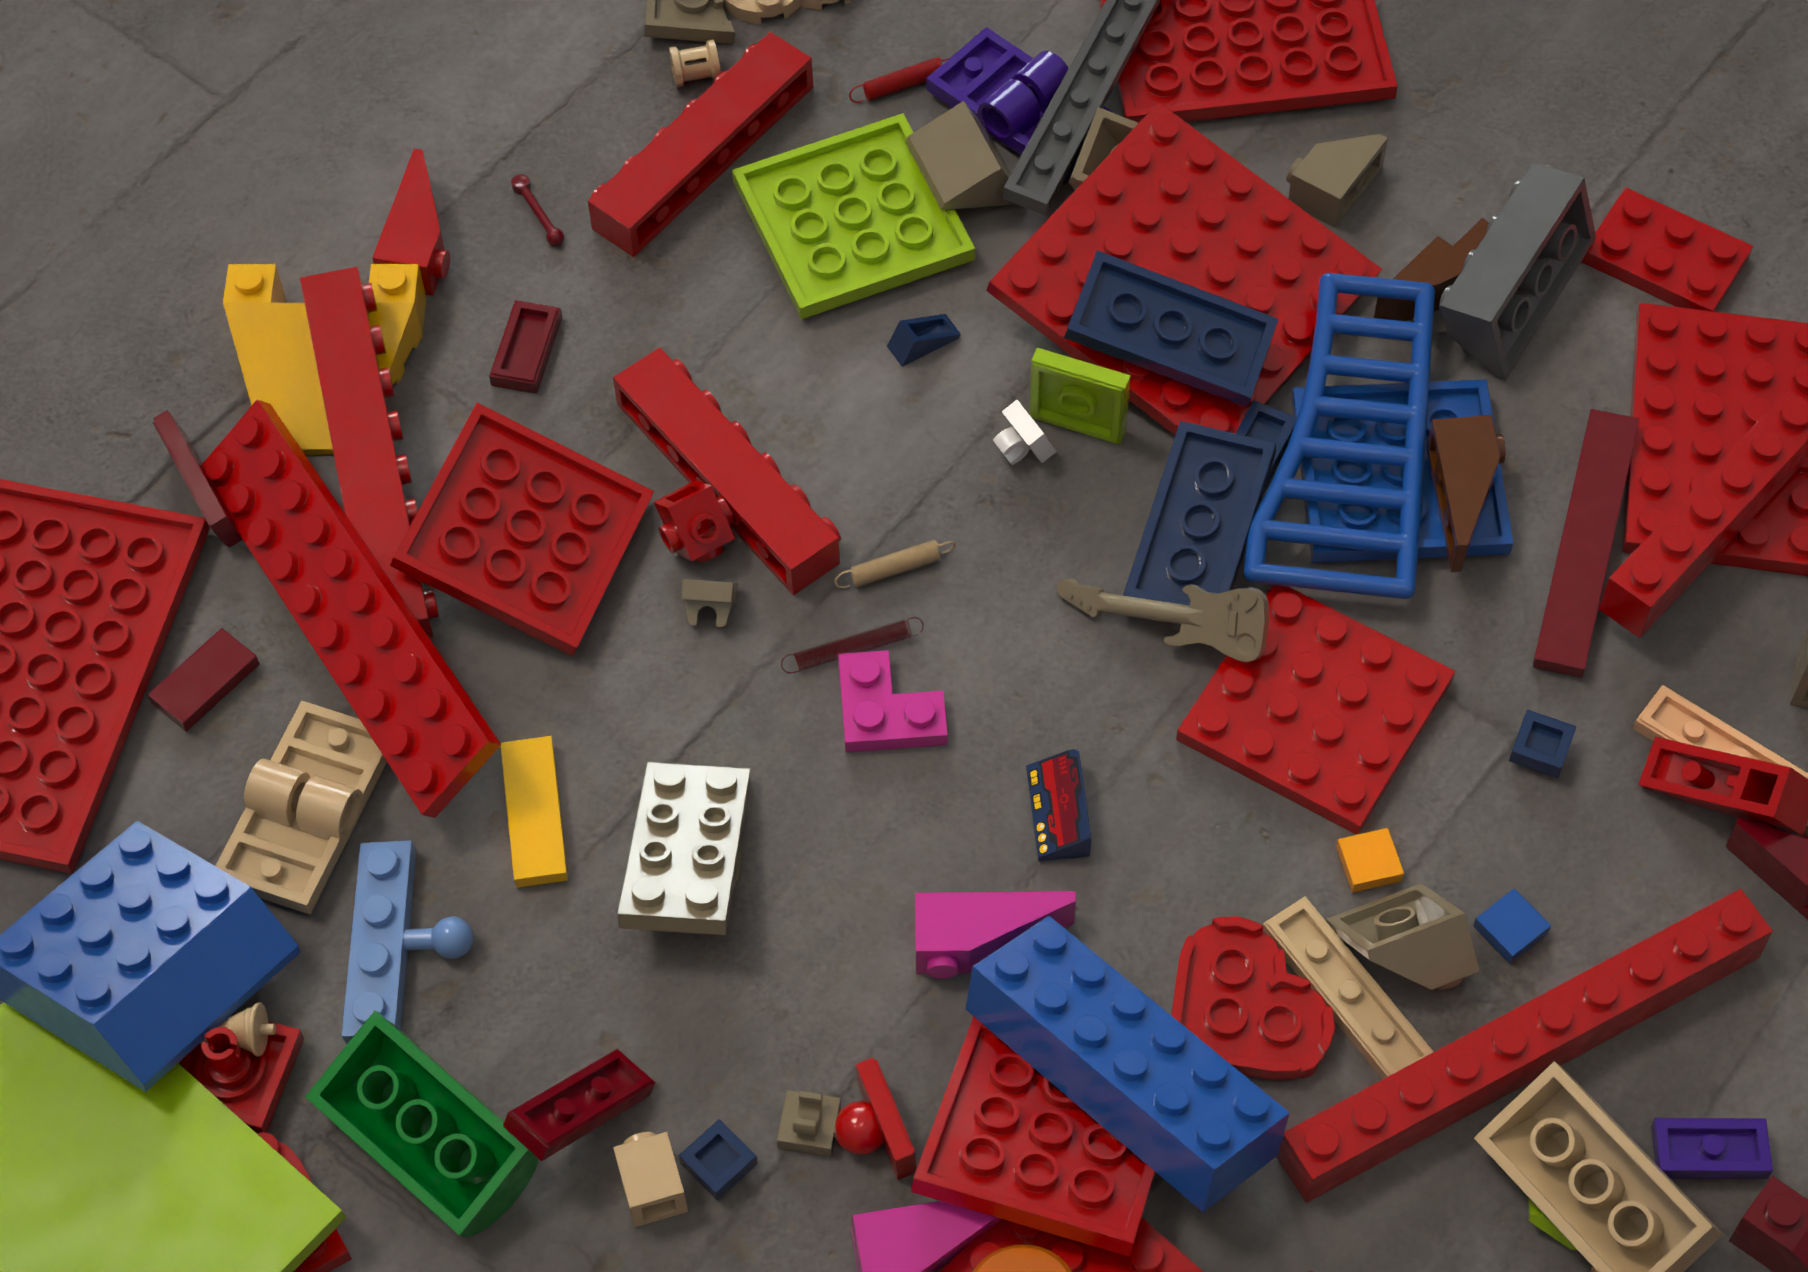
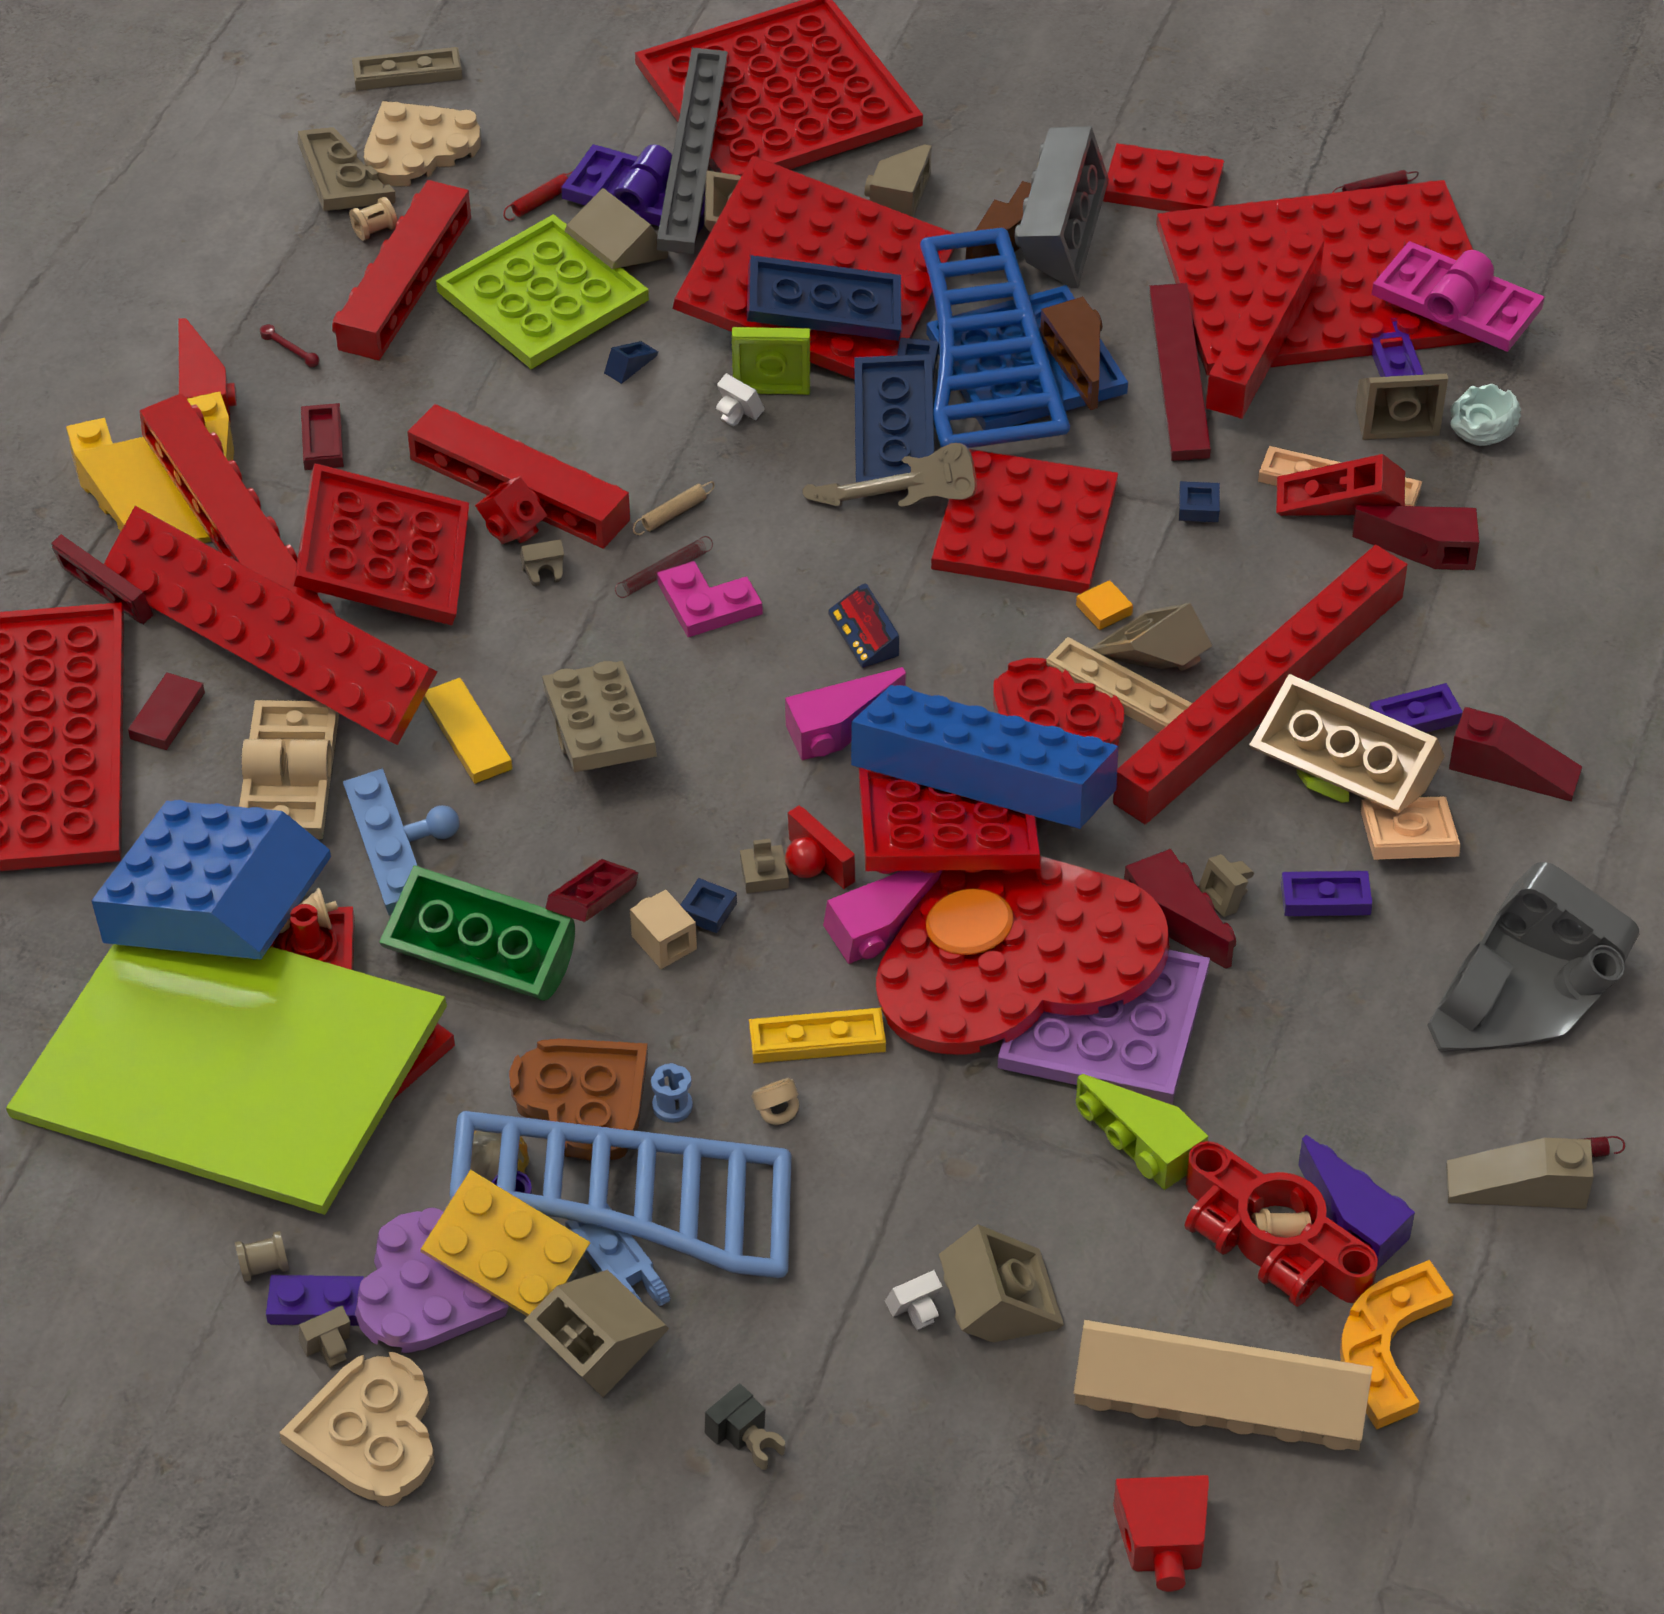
camera: 20 degrees left, 10 degrees down
blue tile [1473,888,1551,964] -> none

